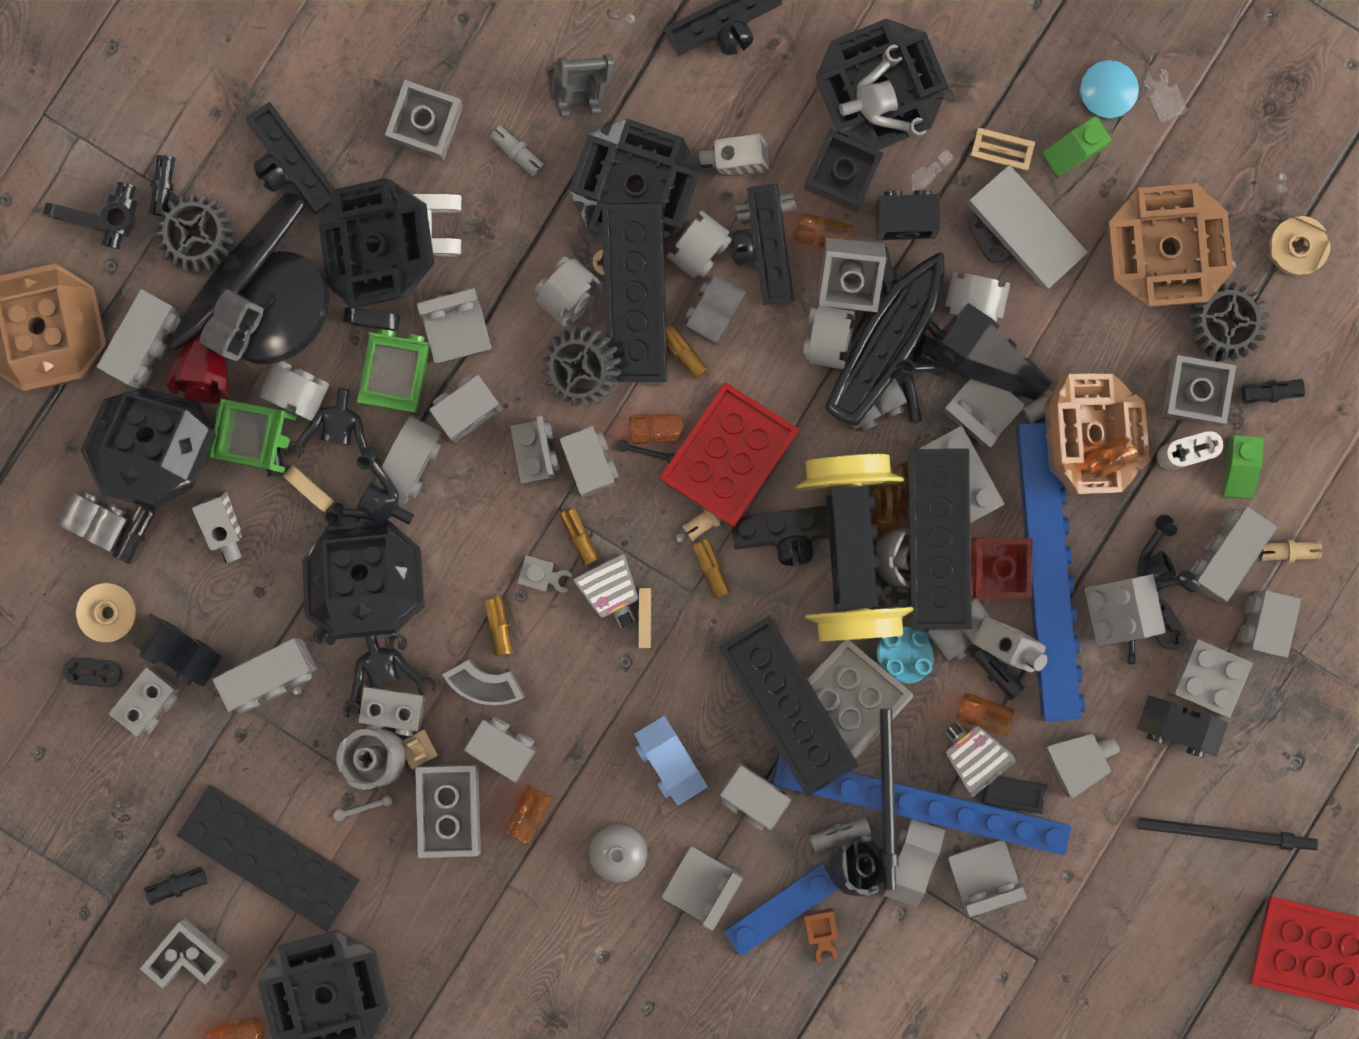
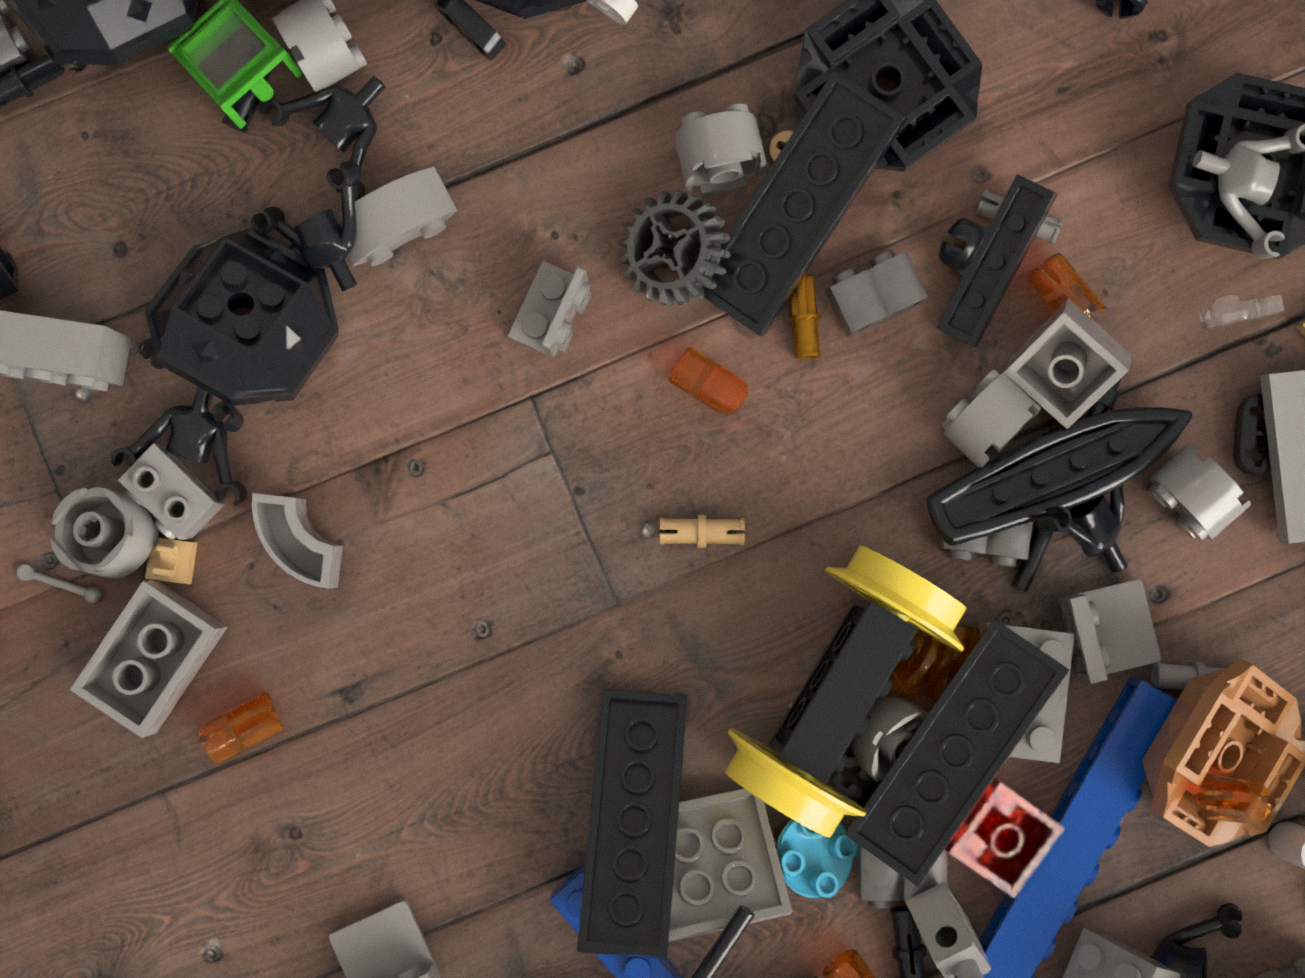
camera: 30 degrees right, 0 degrees up
light grey torso [192,491,243,563] -> none
tan beam [283,464,334,512] -> none
window [357,329,430,415] -> none
light grey bracket [417,288,492,364] -> none
light grey brick [429,375,503,443] -> none
light grey brick [464,716,537,782] -> none
pearl gold axle [485,596,513,656] -> none
light grey plate [518,555,573,593] -> none
light grey brick [559,426,619,498] -> none
pearl gold axle [559,507,600,566] -> none
torso [573,554,639,629] -> none
light grey cylinder [588,823,648,883] -> none
black hinge [617,440,675,463] -> none
light blue brick [634,716,708,805] -> none
tan tile [639,588,651,648] -> none
red plate [659,382,799,528] -> none
light grey brick [666,210,732,279] -> none
pearl gold axle [693,539,732,599] -> none
light grey torso [699,134,770,176] -> none
light grey brick [719,761,791,831] -> none
black plate [731,505,829,566] -> none
black brick [804,129,884,213] -> none
black brick [875,190,940,241] -> none
black wedge [928,303,1052,400] -> none

